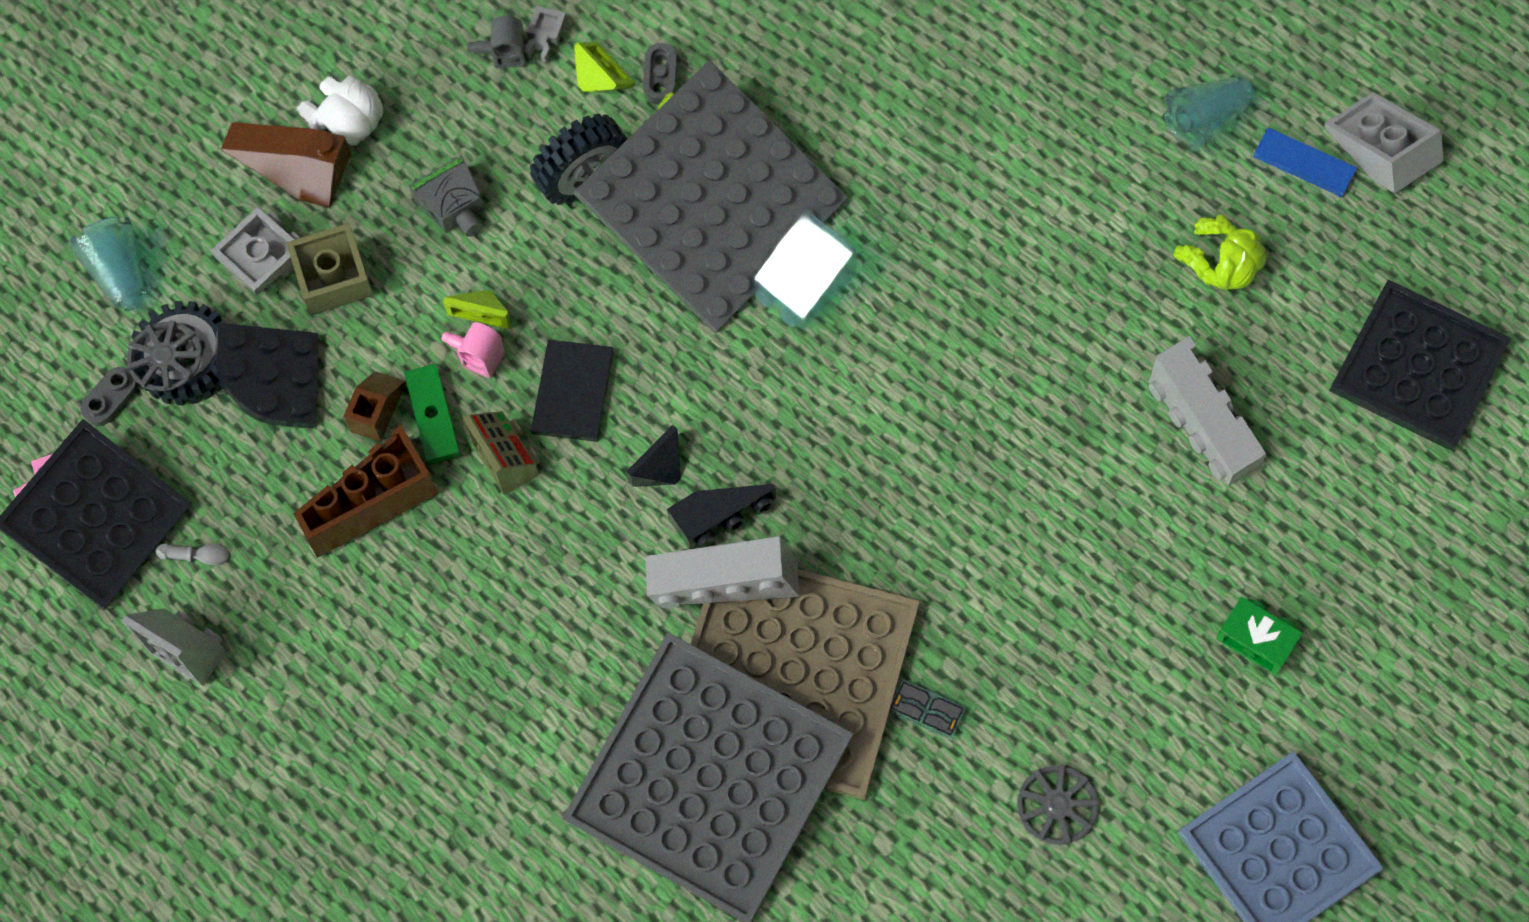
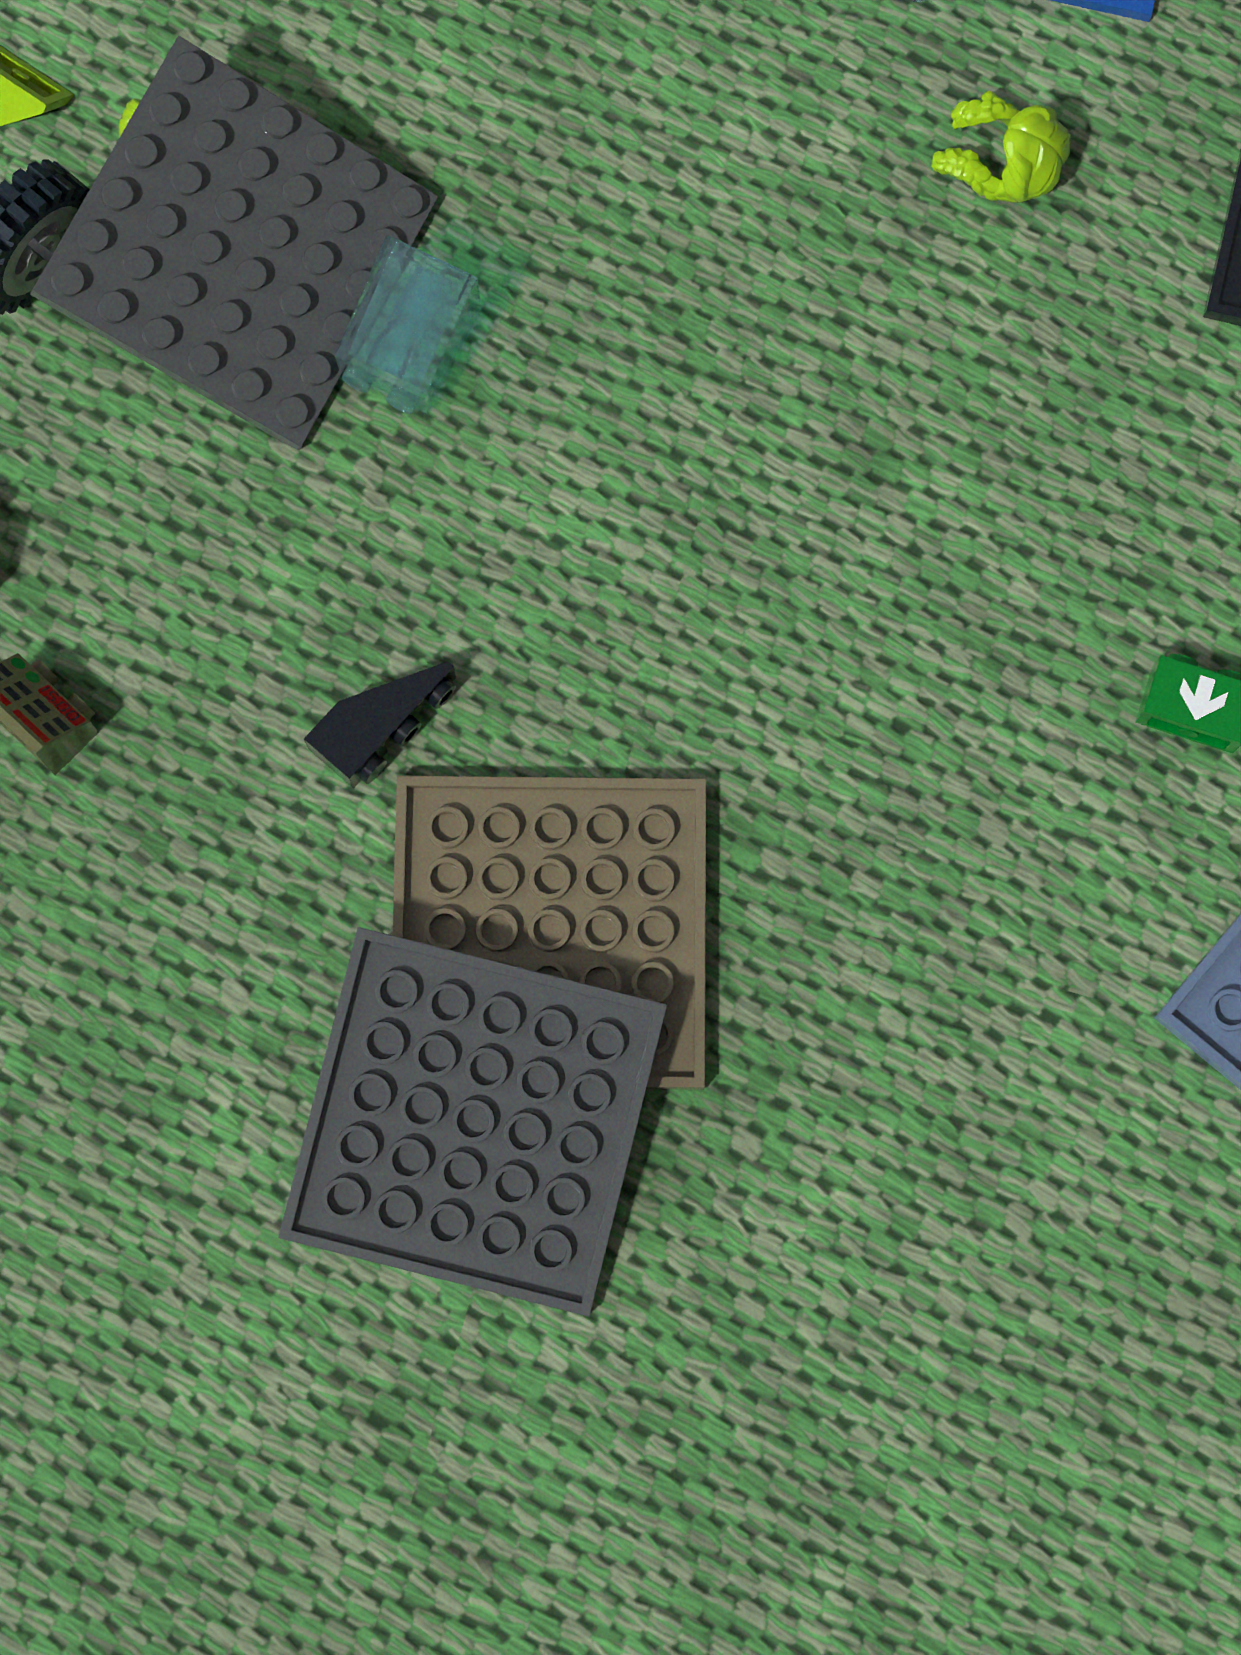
camera: 20 degrees left, 10 degrees up
black tile [531,339,614,442] -> none
black slope [626,425,681,487] -> none
dark grey plate [643,43,677,105] -> none
light grey wedge [645,536,800,608] -> none
tile [889,679,966,741] -> none
dark grey wheel [1017,765,1098,845] -> none
light grey wedge [1149,335,1266,486] -> none

